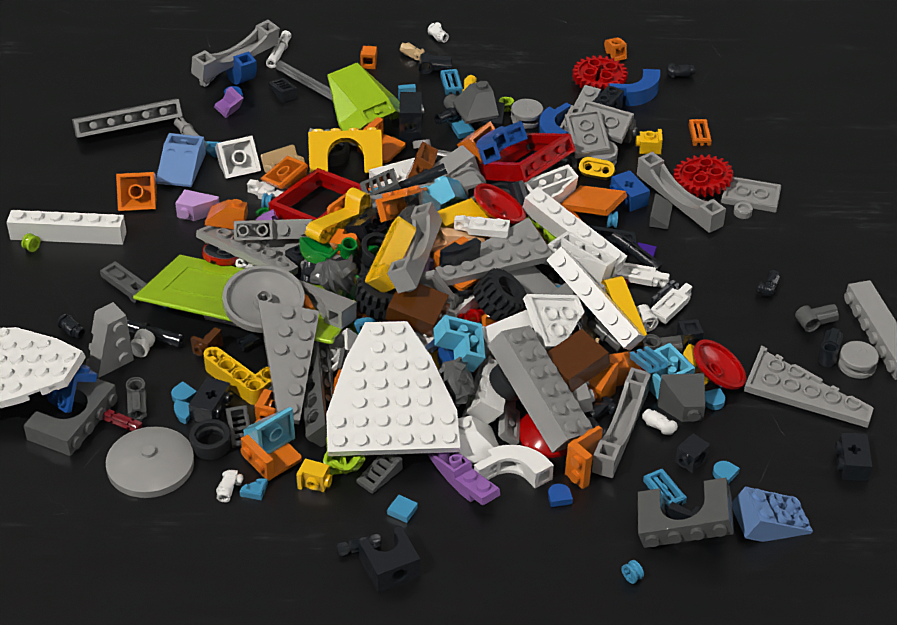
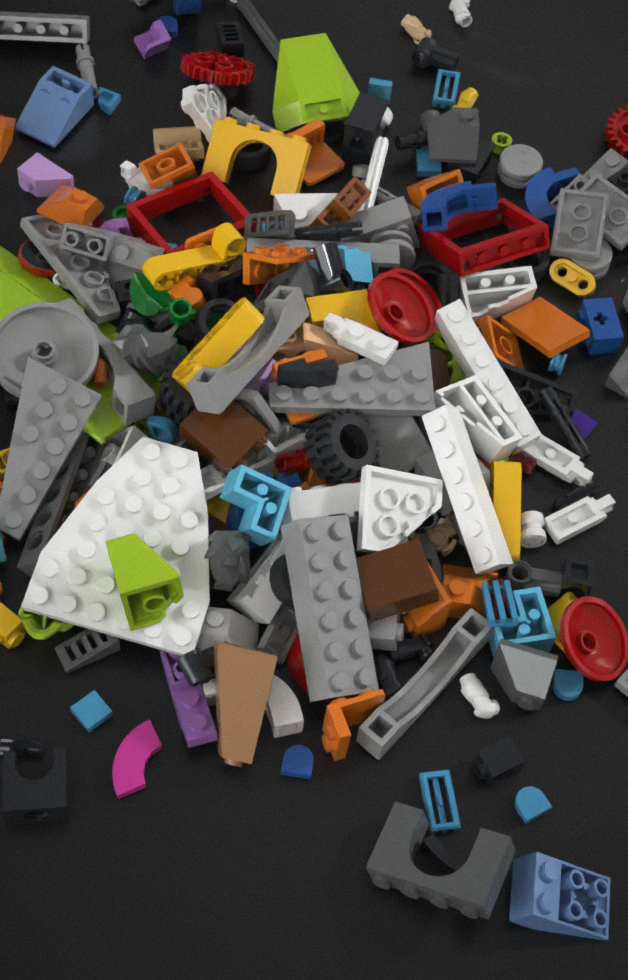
camera: 15 degrees right, 15 degrees up
white slope [215,136,261,179] -> none
orange leg [360,46,377,69] -> none
dark azure bush [622,560,644,584] -> none
none -> lime slope [105,533,184,631]
none -> dark pink tile [112,719,162,799]
none -> black piece [176,641,227,688]
none -> red gear [180,51,256,86]
none -> white plate [181,83,227,143]
none -> medium nougat slope [214,640,278,767]
none -> black piece [313,242,354,295]
none -> white axle [359,136,389,211]

